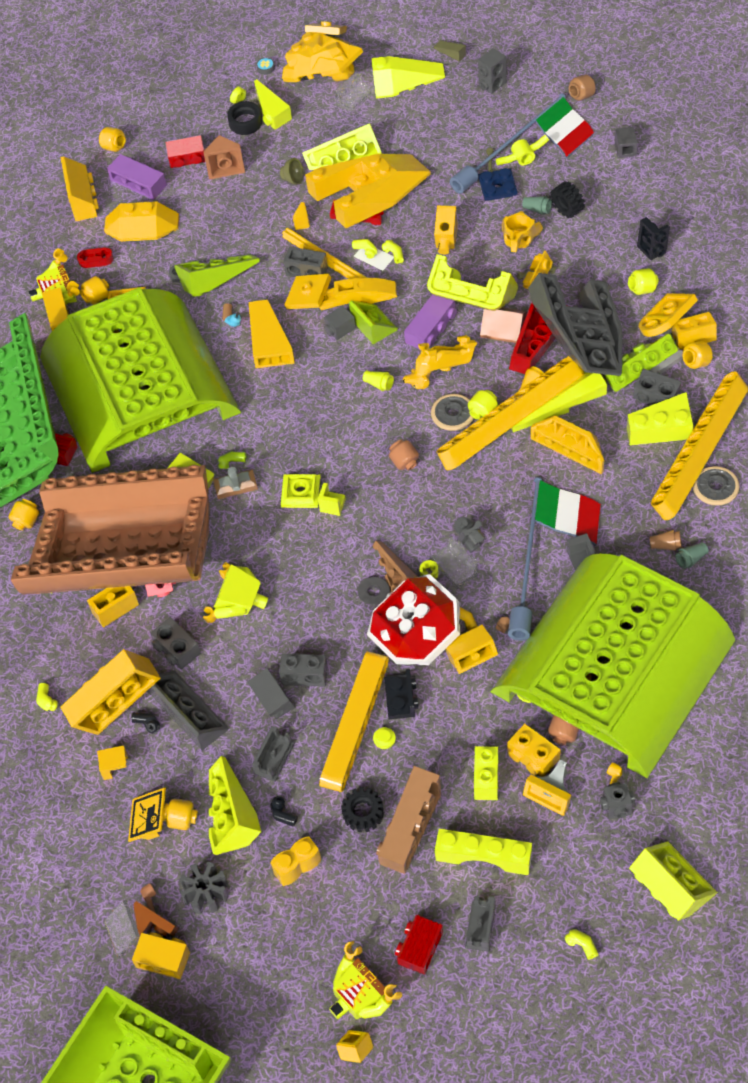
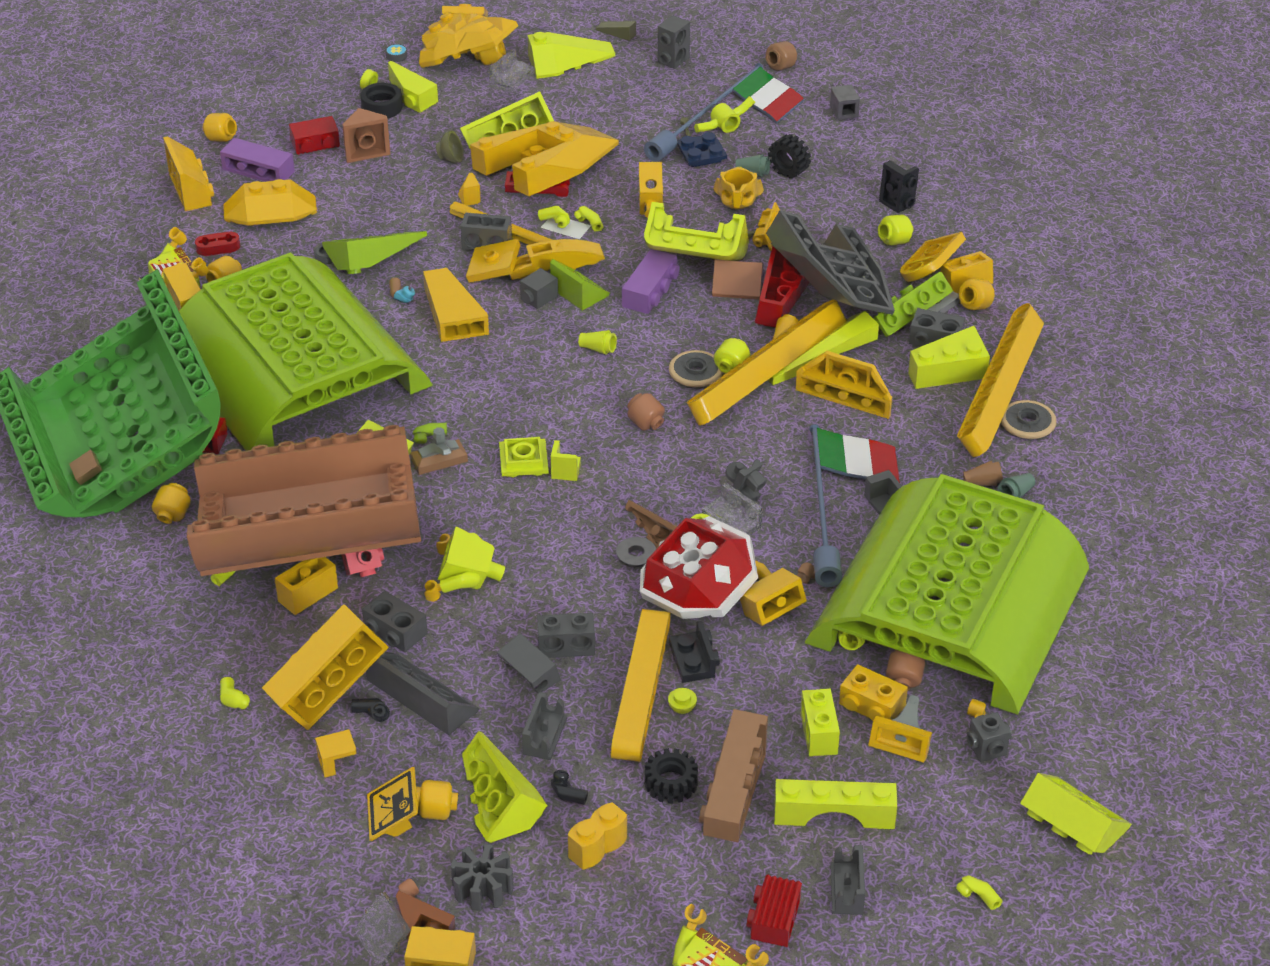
camera: 15 degrees left, 15 degrees down
yellow animal [403,335,477,389] -> none

